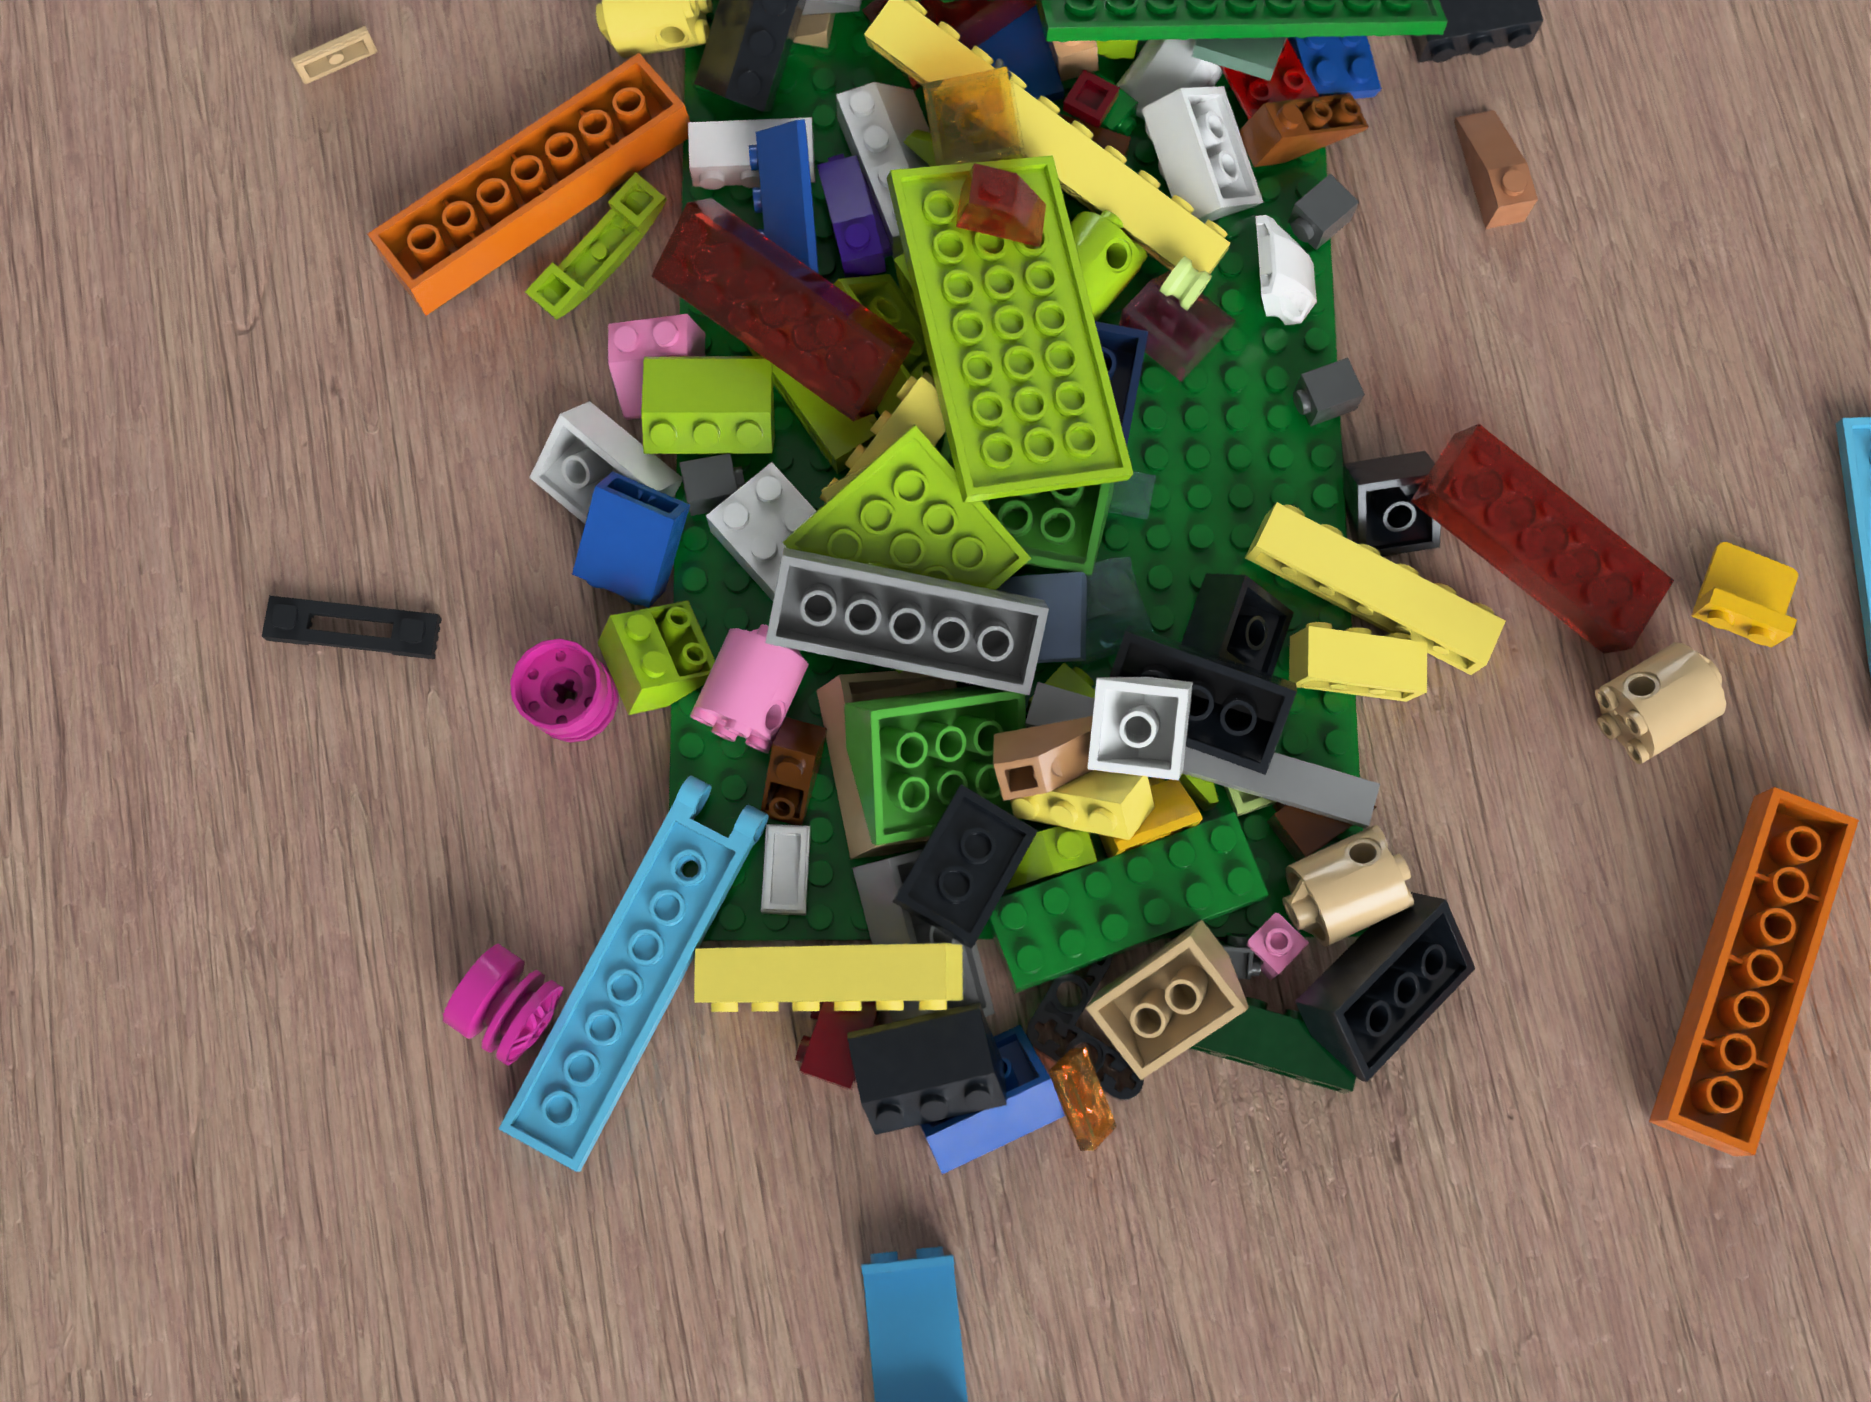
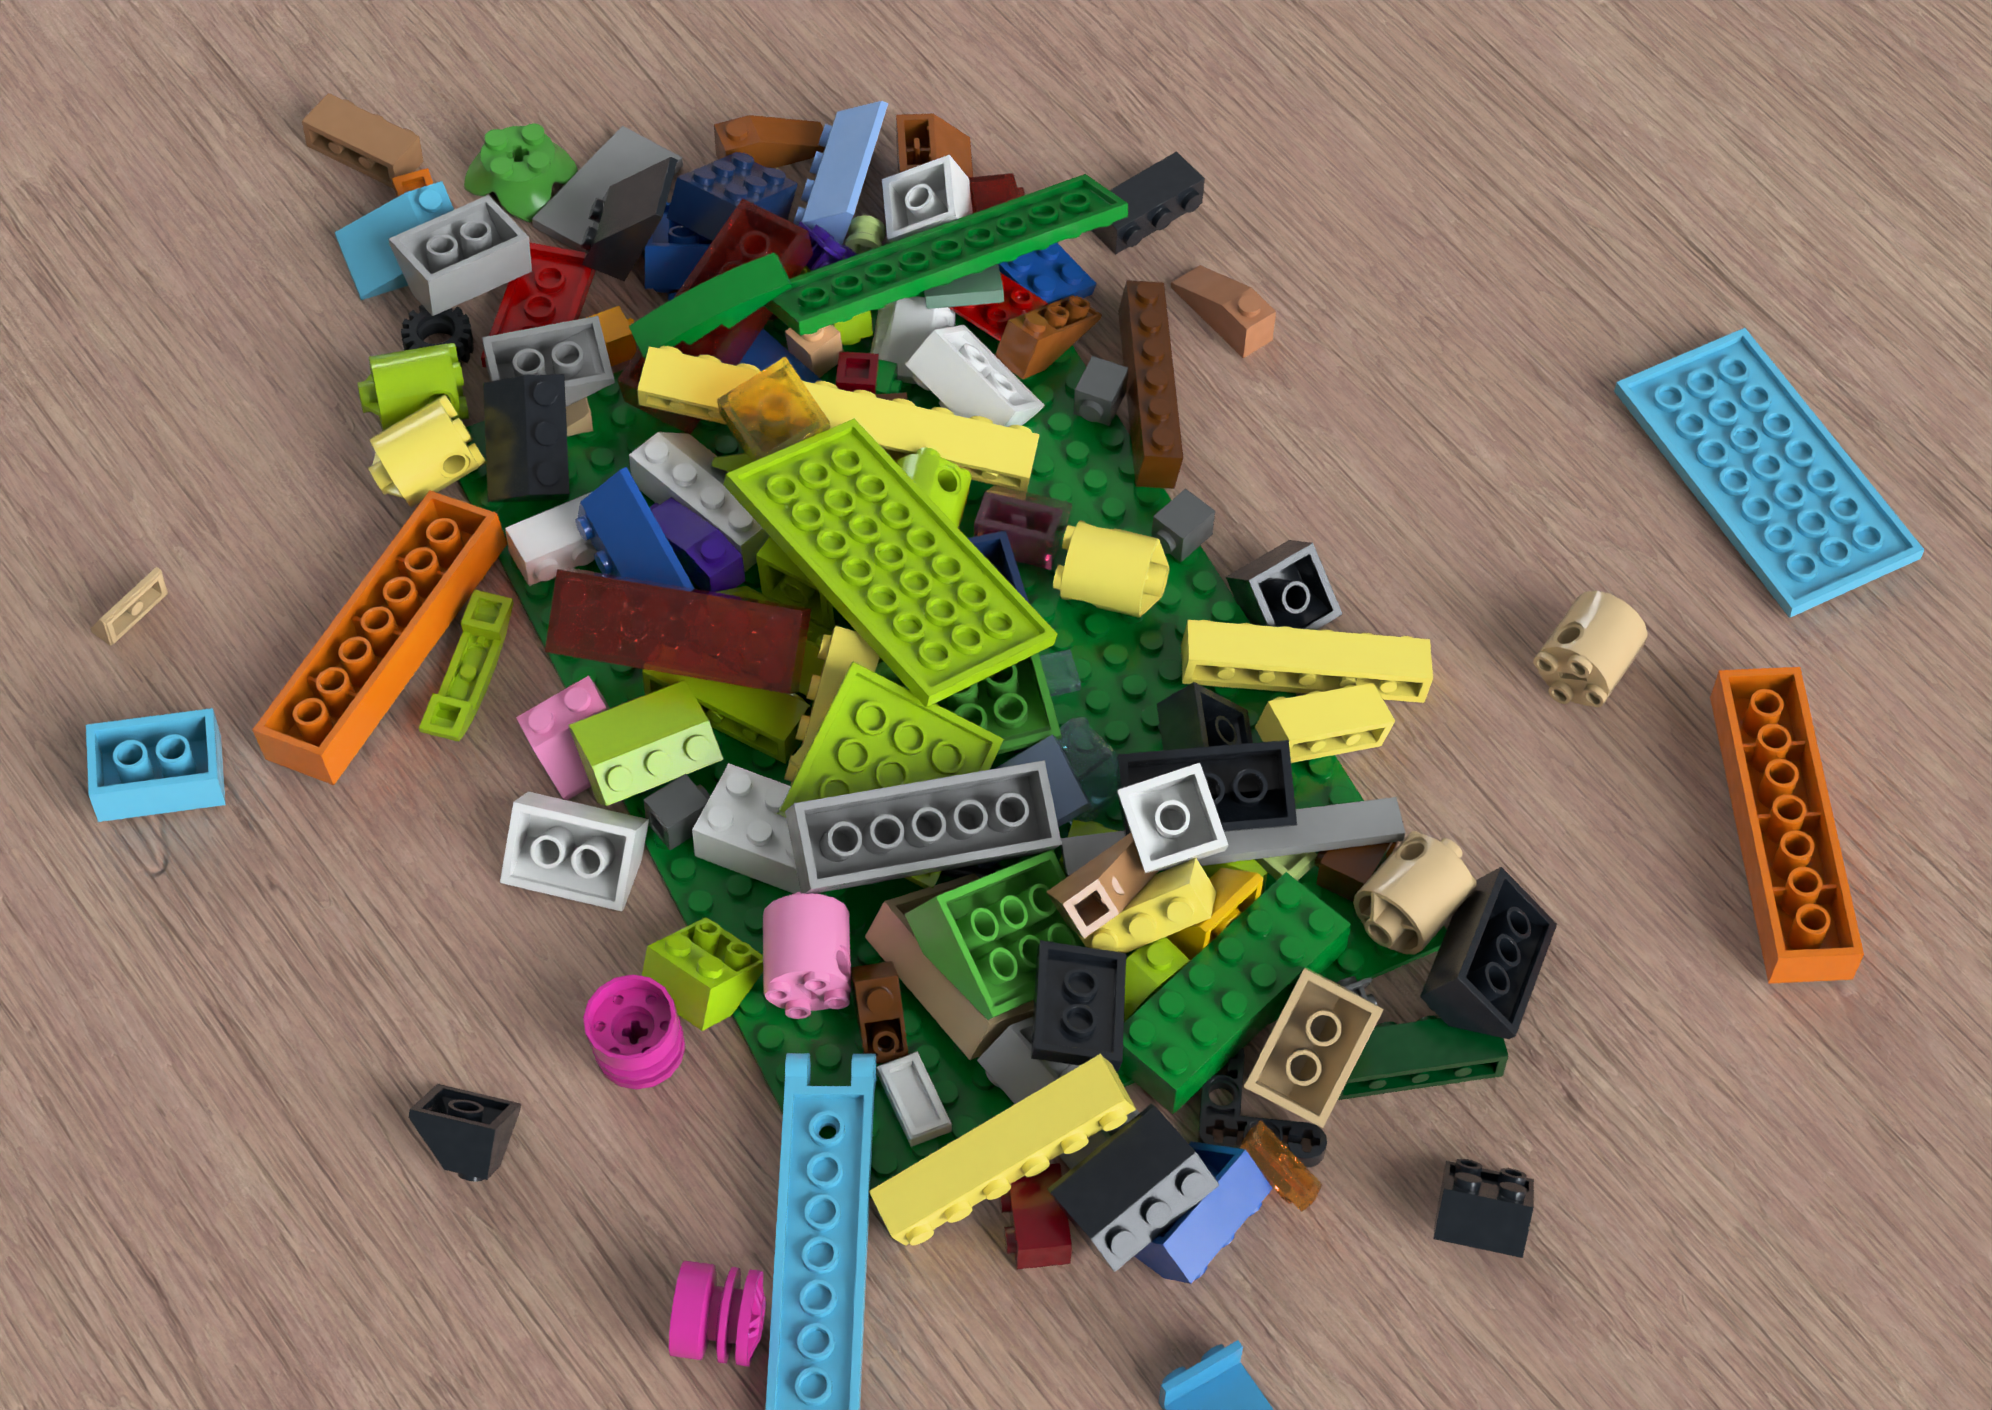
camera: 25 degrees left, 20 degrees down
black container [262,595,442,659] -> none
blue brick [572,471,690,608] -> none
clear red slope [956,163,1046,247] -> none
yellowish green wheel [1159,256,1212,311] -> none
bright pink bracket [1247,913,1309,980] -> none
white slope [1255,215,1317,325] -> none
clear red brick [1411,424,1674,654] -> none
yellow bracket [1691,542,1798,648] -> none
none -> medium azure brick [86,708,226,822]
none -> black slope [408,1084,521,1182]
none -> light yellow cylinder [1053,520,1169,618]
none -> reddish brown brick [1118,280,1183,489]
none -> black slope [1433,1159,1534,1258]

